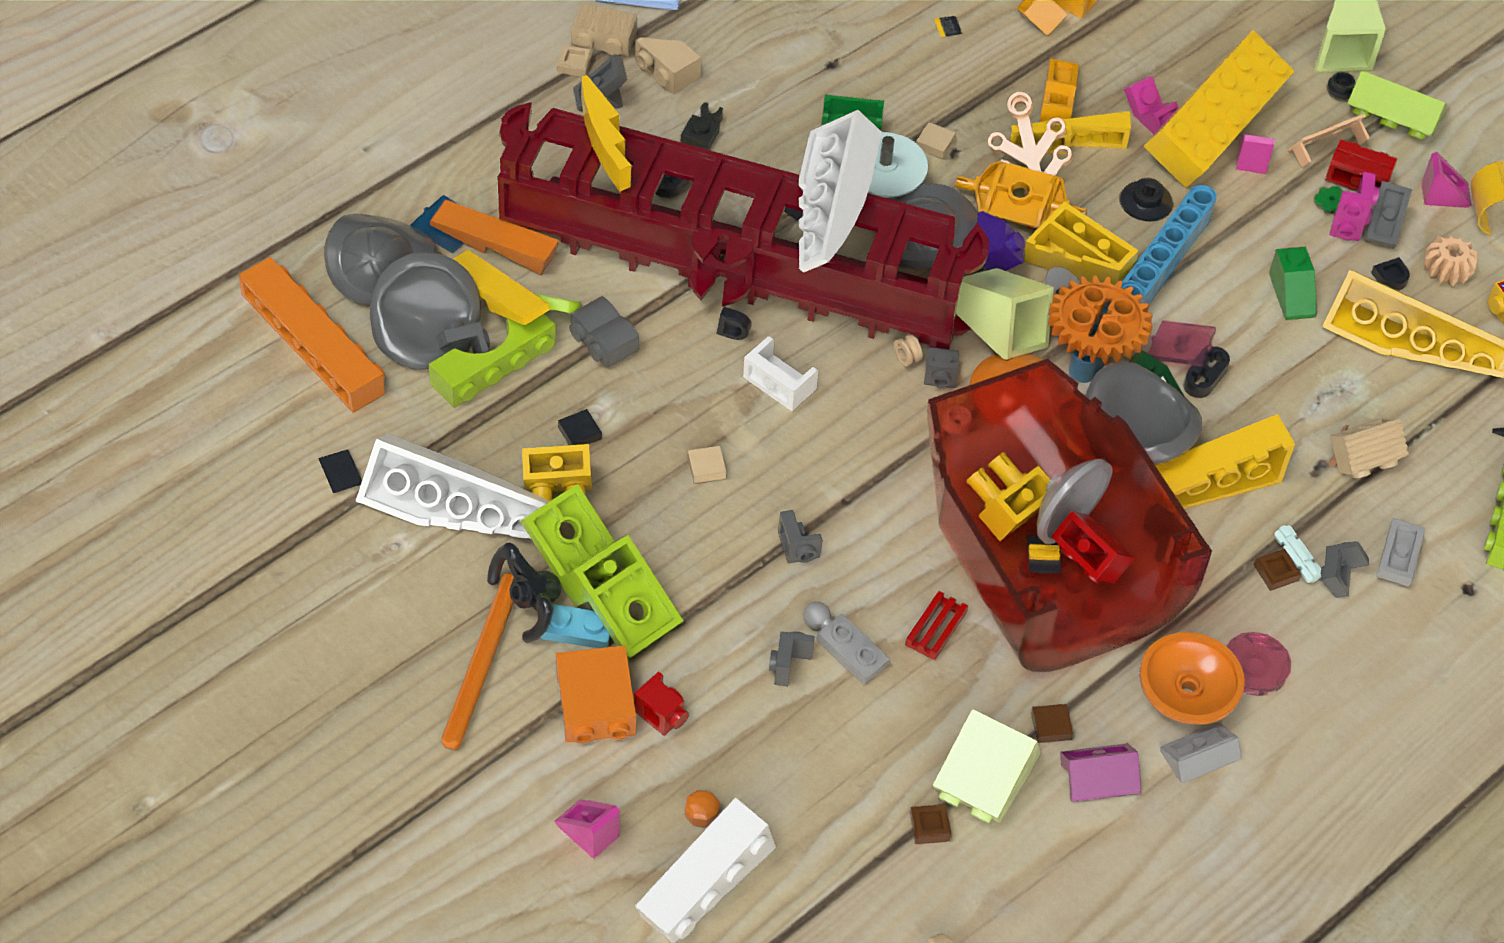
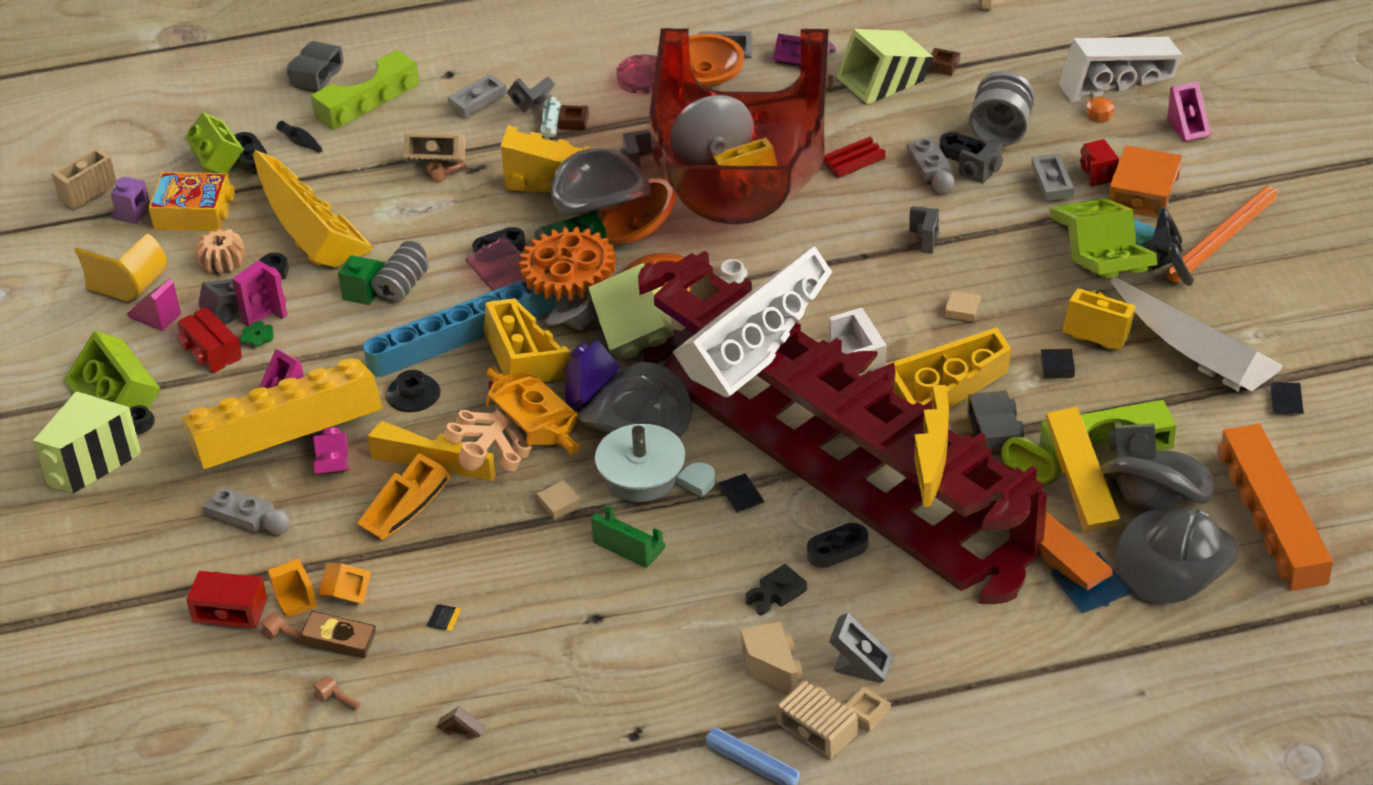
camera: 145 degrees left, 10 degrees down
light nougat piece [1287,114,1370,168] -> none
none -> light grey plate [202,486,290,535]
none -> light grey piece [370,241,429,303]
none -> yellow wedge [885,327,1011,409]
none -> black beam [939,132,987,162]
none -> light grey wheel [969,71,1035,146]
none -> light grey plate [1031,153,1074,201]

